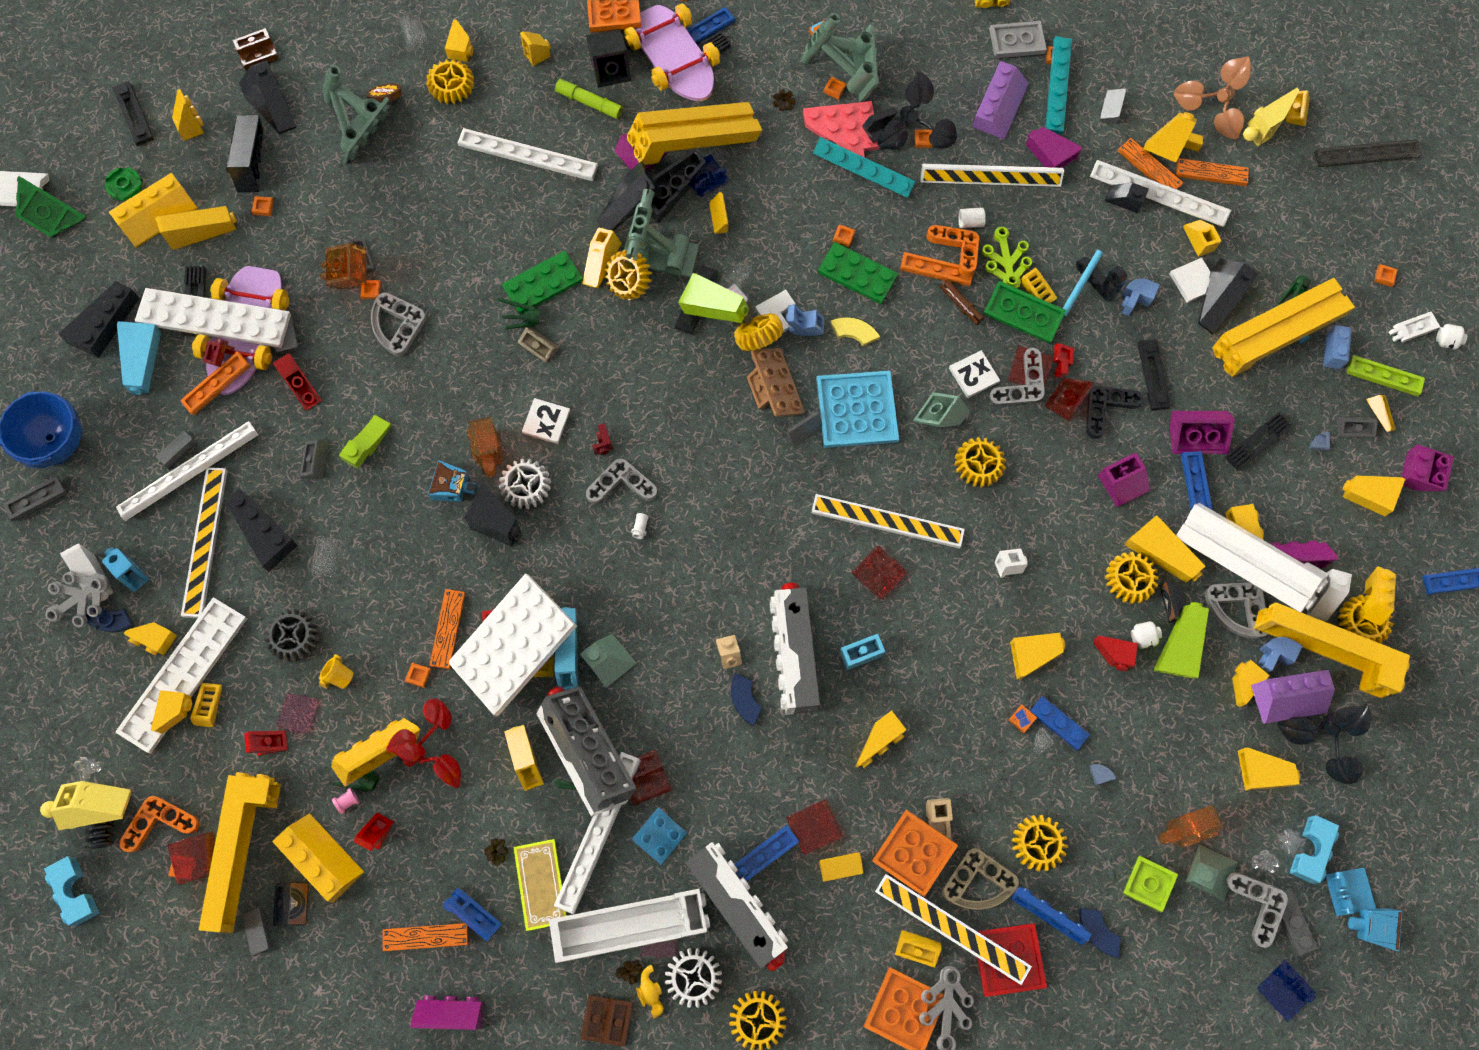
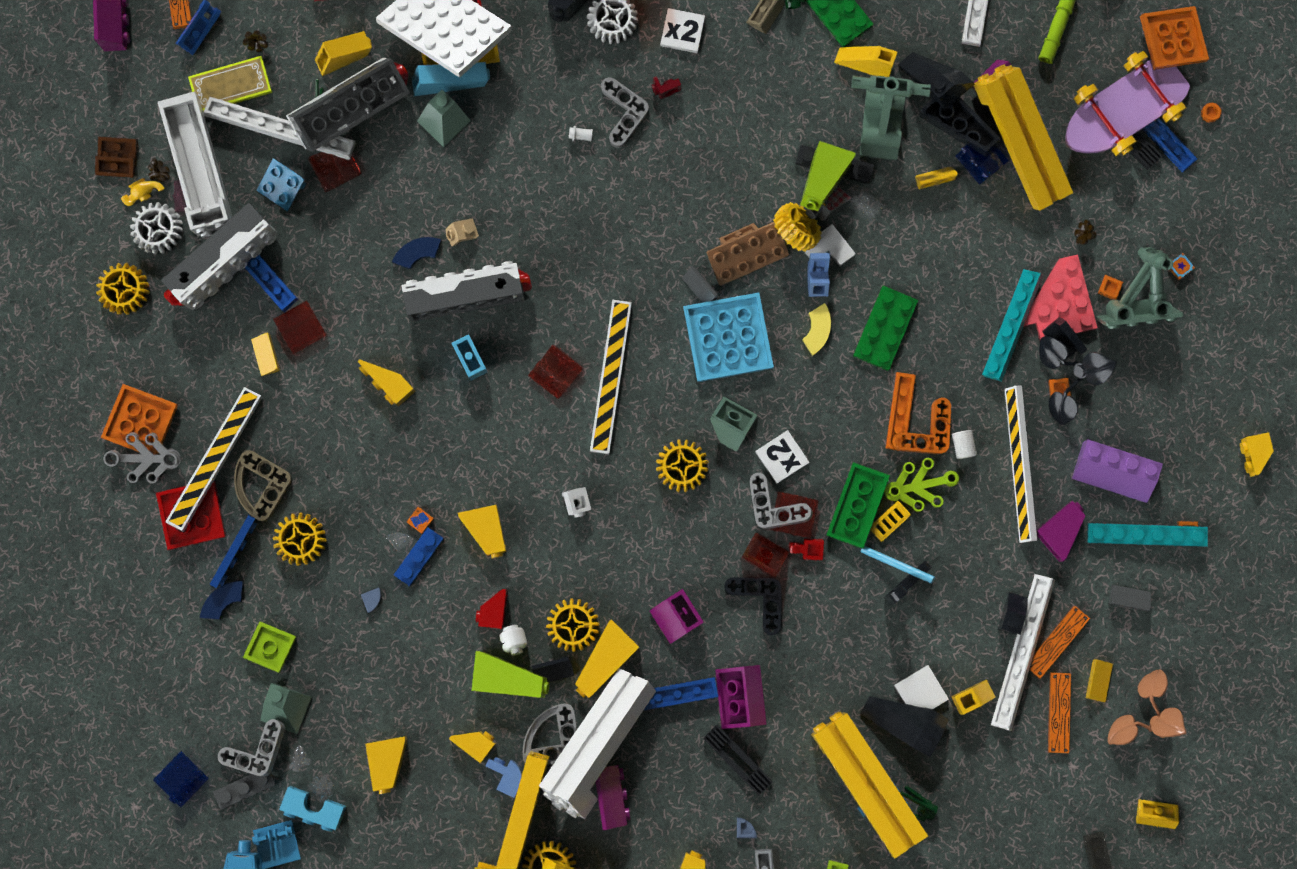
camera: 90 degrees right, 10 degrees up
black slope [586,29,631,87] -> none
yellow gear [605,250,652,300] -> none
orange tile [832,224,856,247] -> none
orange plate [872,809,958,897] -> none
yellow slope [895,930,941,968] -> none
tan brick [926,798,953,839] -> none
reddish brown pin [939,279,985,325] -> none
light grey plate [989,21,1047,58] -> none
medium blue brick [1122,279,1160,316] -> none
black container [1137,339,1171,411] -> none
yellow slope [1143,112,1197,162] -> none
clear orange hinge [1158,805,1224,847] -> none
yellow slope [1225,504,1264,540] -> none
light yellow slope [1243,88,1299,146] -> none
medium lavender slope [1251,670,1335,724] -> none
black plant [1277,704,1371,784] -> none
white slope [1307,569,1352,622] -> none
medium blue brick [1323,325,1352,369] -> none

